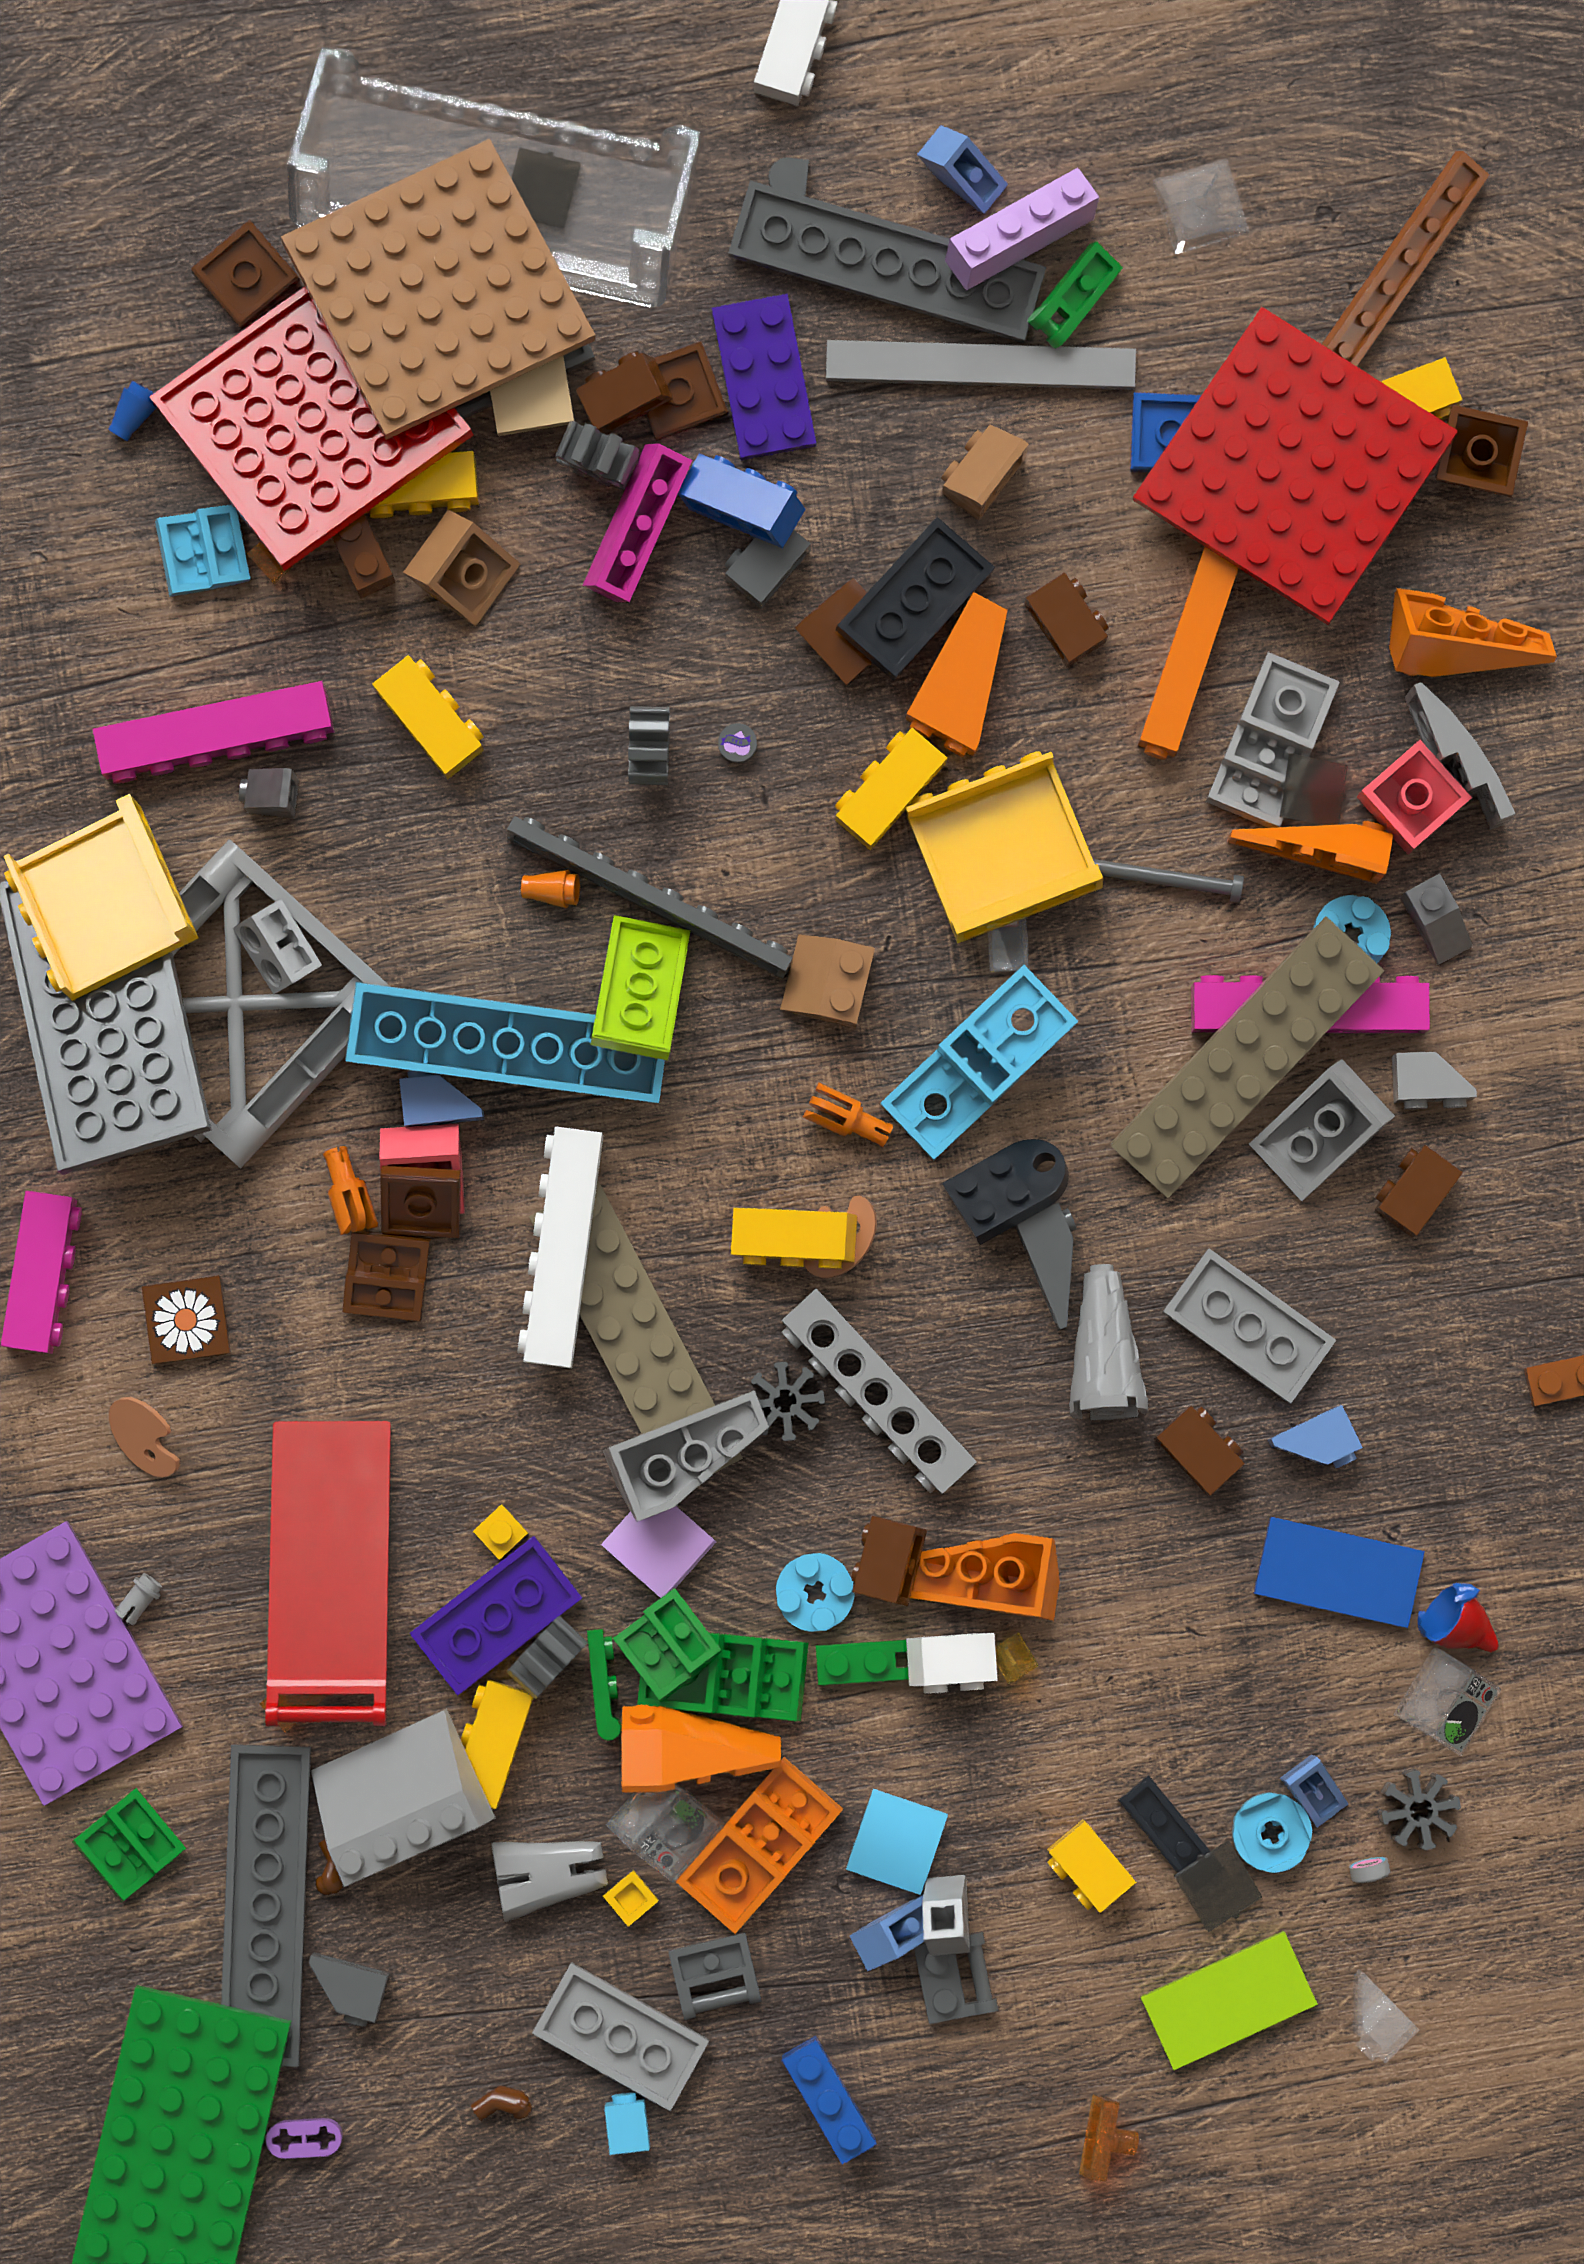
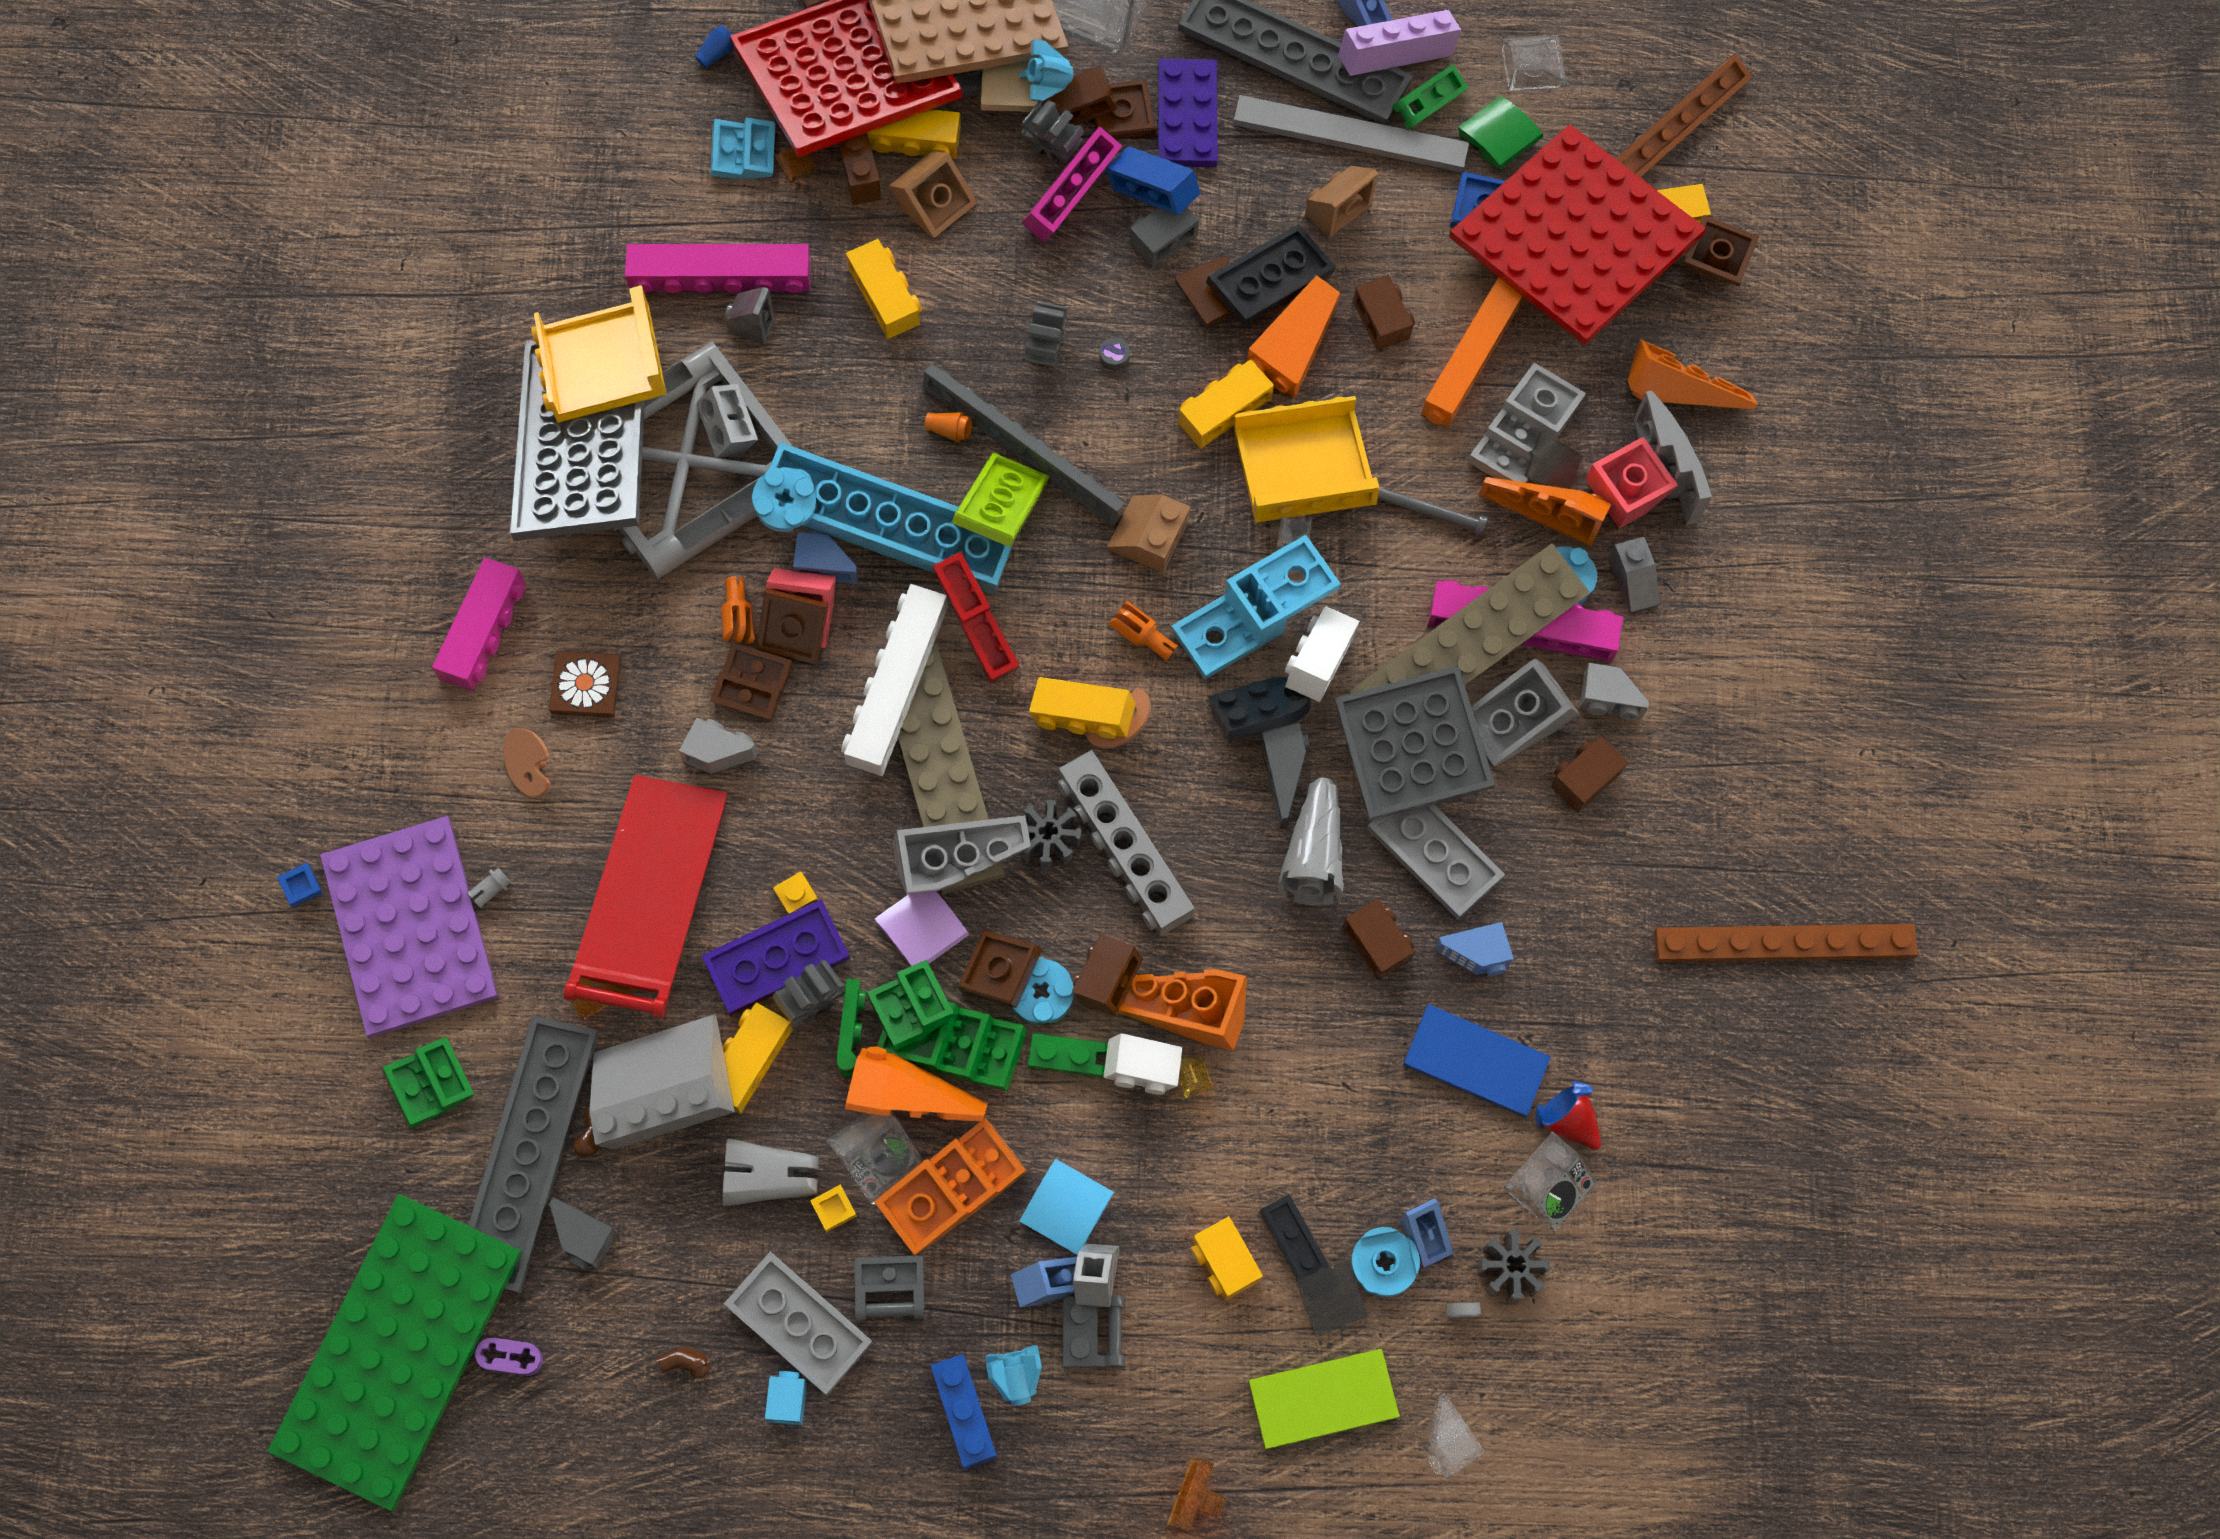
camera: 10 degrees right, 15 degrees down
none -> light grey slope [679,718,757,774]
none -> medium azure plate [752,467,816,532]
none -> red slope [932,552,1019,684]
none -> reddish brown tile [957,930,1042,1008]
none -> medium azure brick [985,1345,1042,1406]
none -> medium azure brick [1020,39,1073,102]
none -> white brick [1285,606,1360,702]
none -> dark grey plate [1335,666,1495,821]
none -> green slope [1458,95,1543,170]

